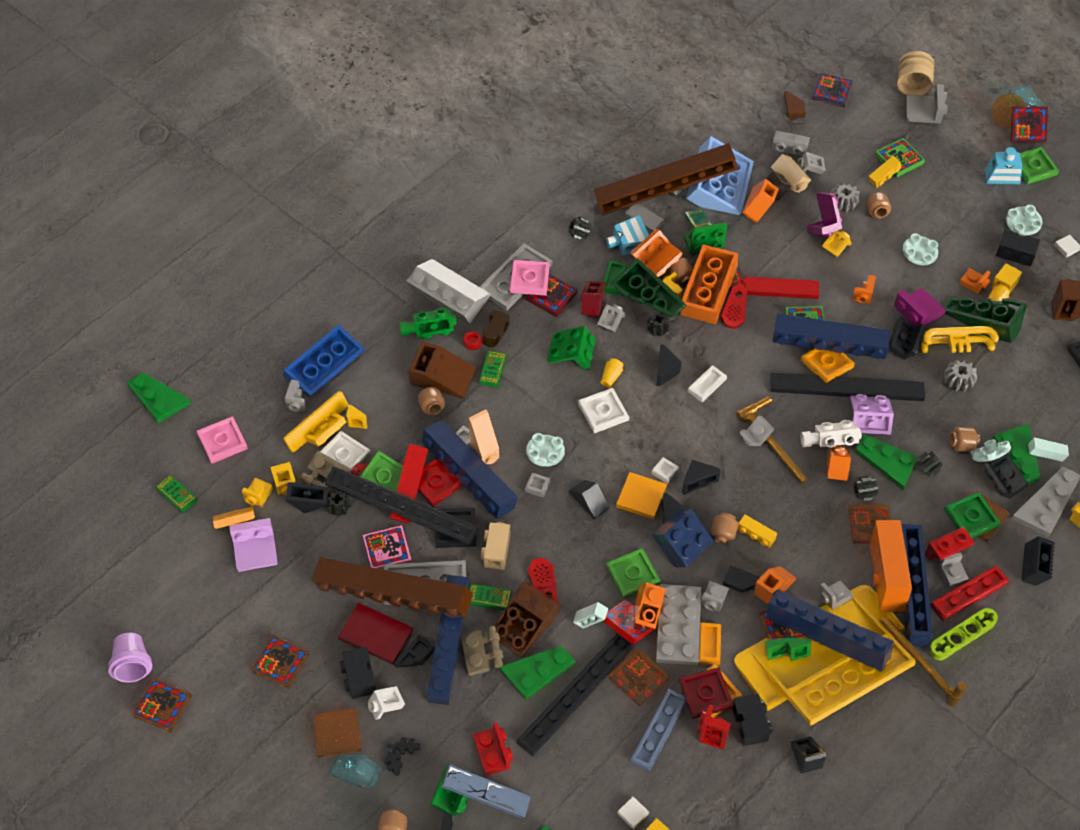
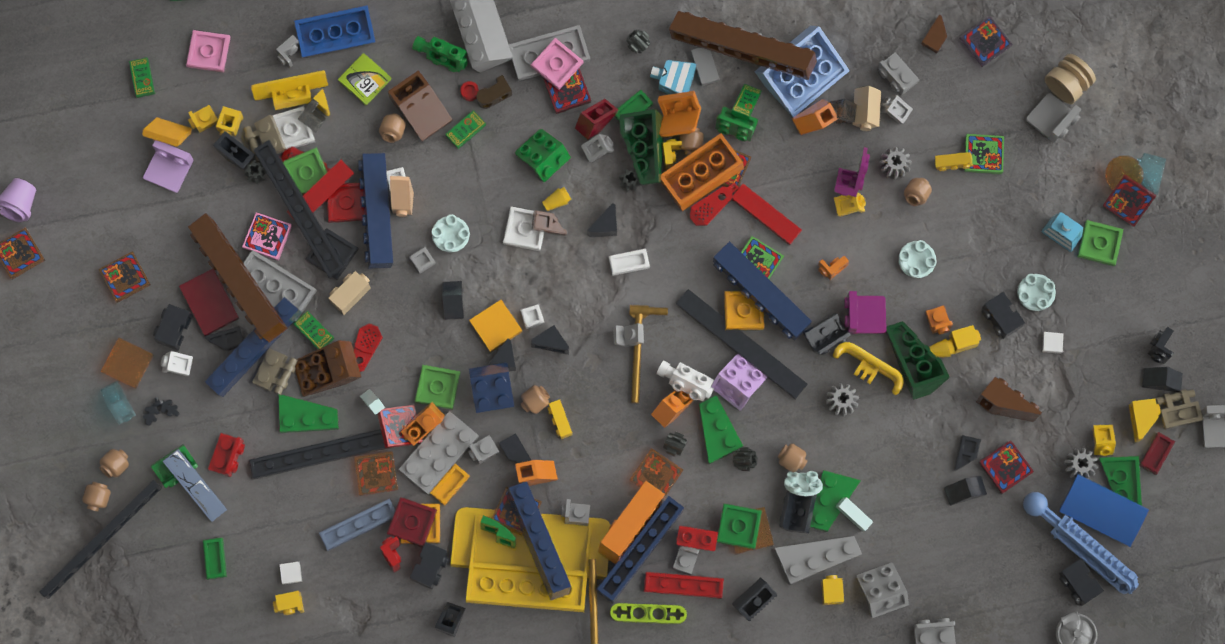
camera: 35 degrees right, 20 degrees up
none -> clear smoke panel [298,99,326,133]
none -> slope [337,53,392,106]
none -> tile [532,210,567,236]

